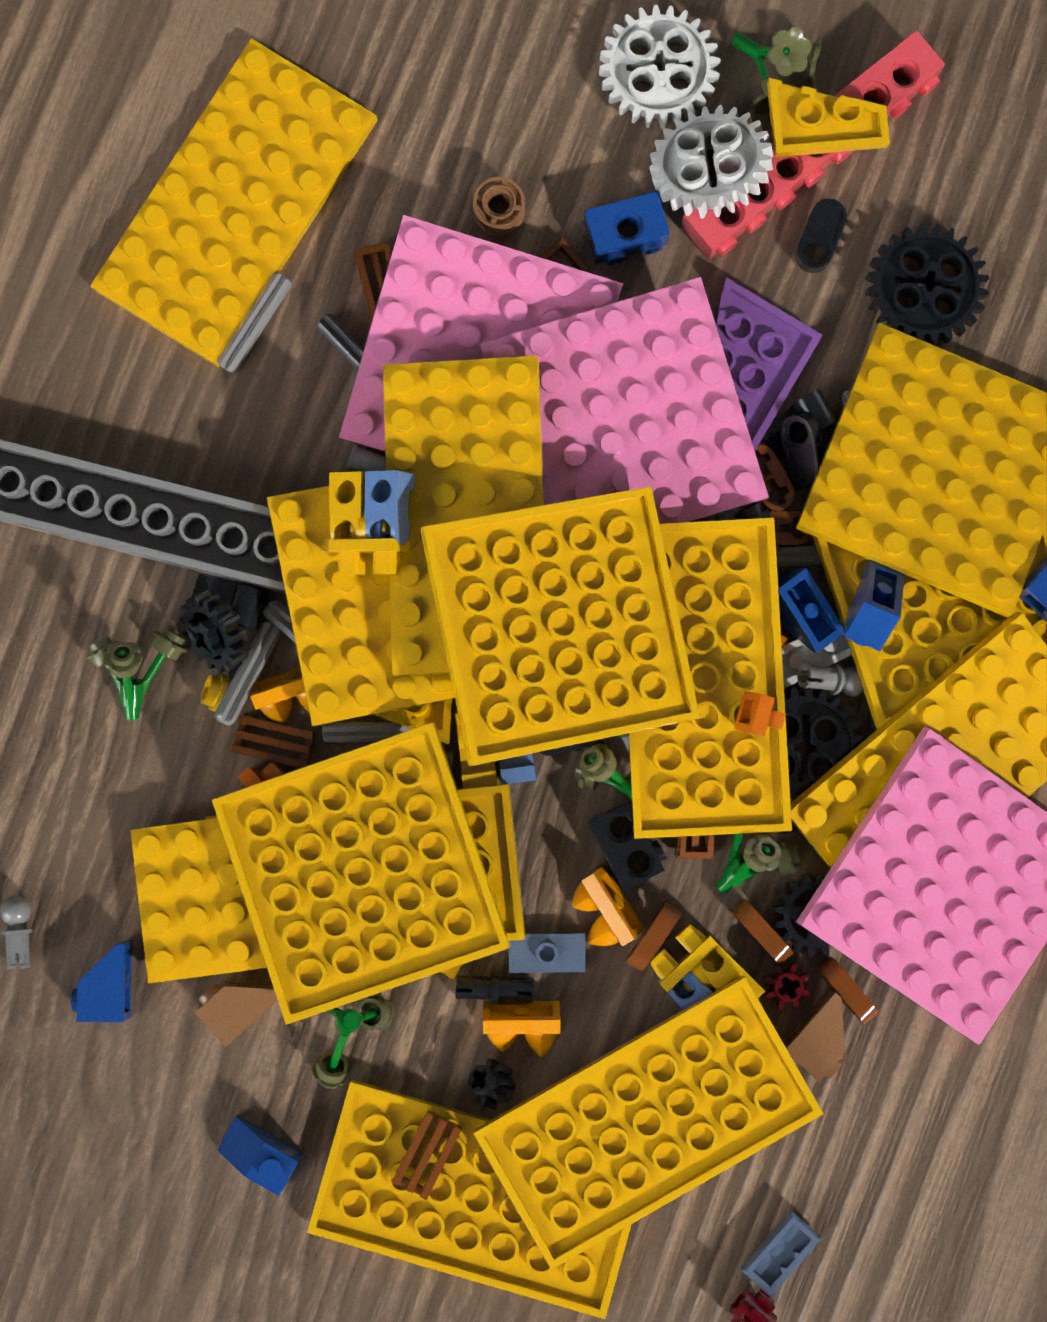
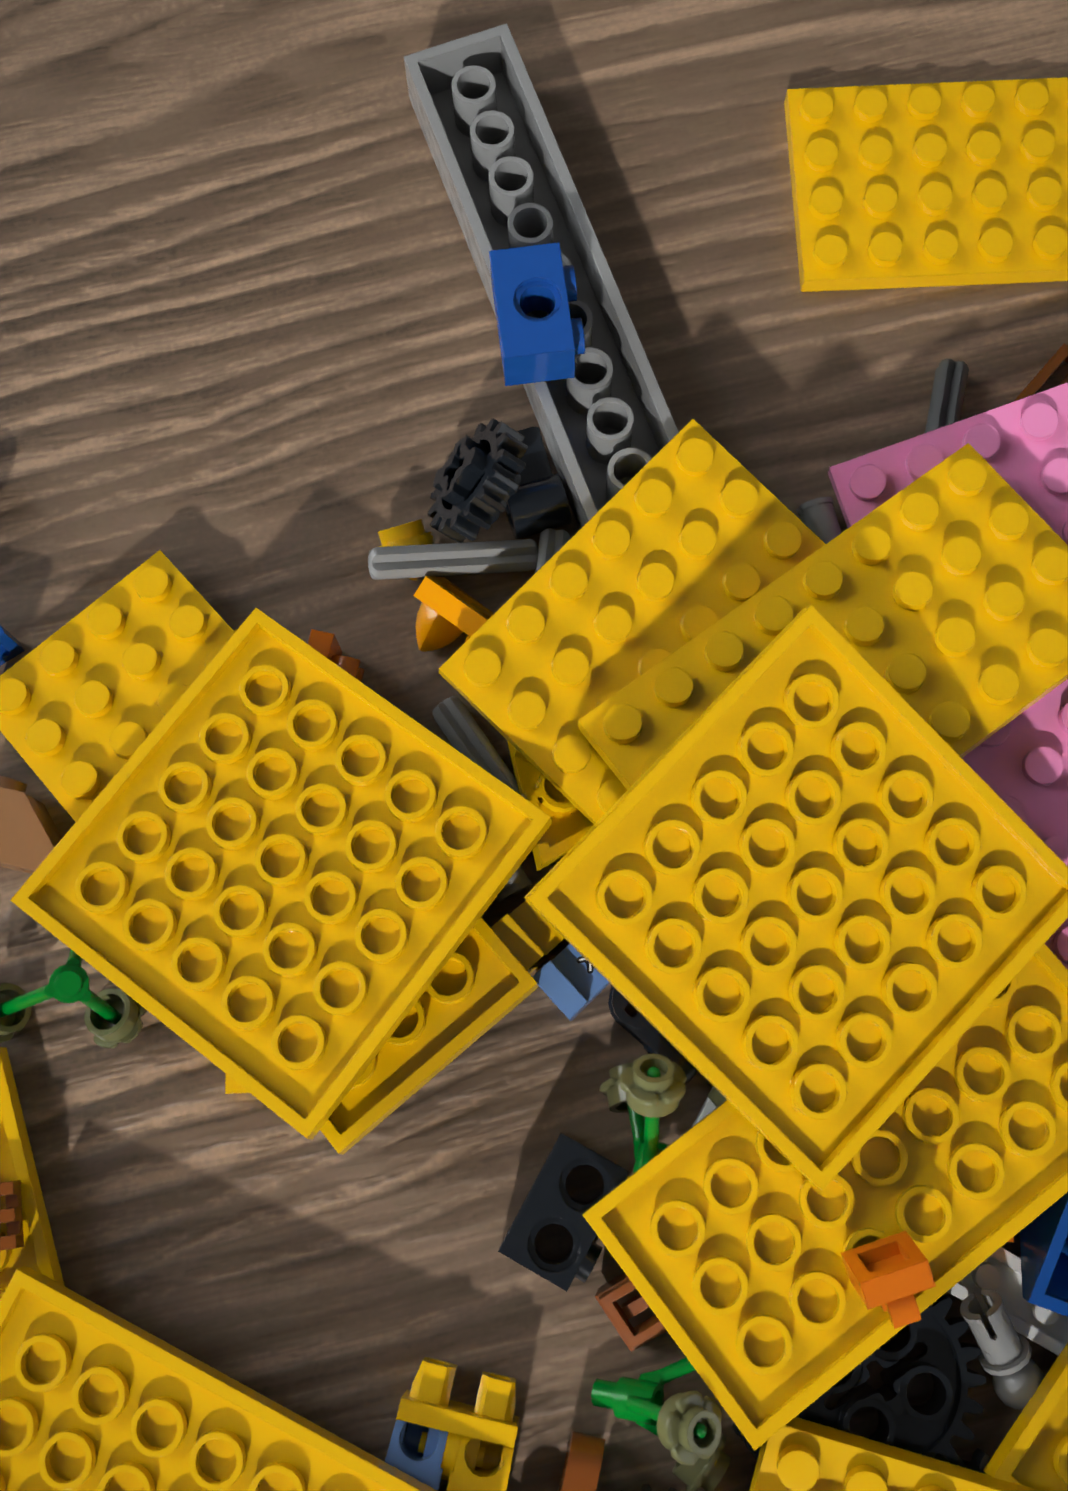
camera: 60 degrees right, 10 degrees down
olive plant [86,628,187,720] -> none
light grey axle [218,272,292,374] -> none
dark orange tile [231,715,315,768] -> none
yellow hips [329,470,415,575] -> none
black pin [455,973,534,1004] -> none
black gear [468,1058,516,1110] -> none
light orange tile [483,1001,560,1058] -> none
sand blue plate [509,932,586,973] -> none
light orange tile [572,864,645,946] -> none
dark orange beam [625,901,682,972] -> none
none -> blue brick [489,242,585,386]

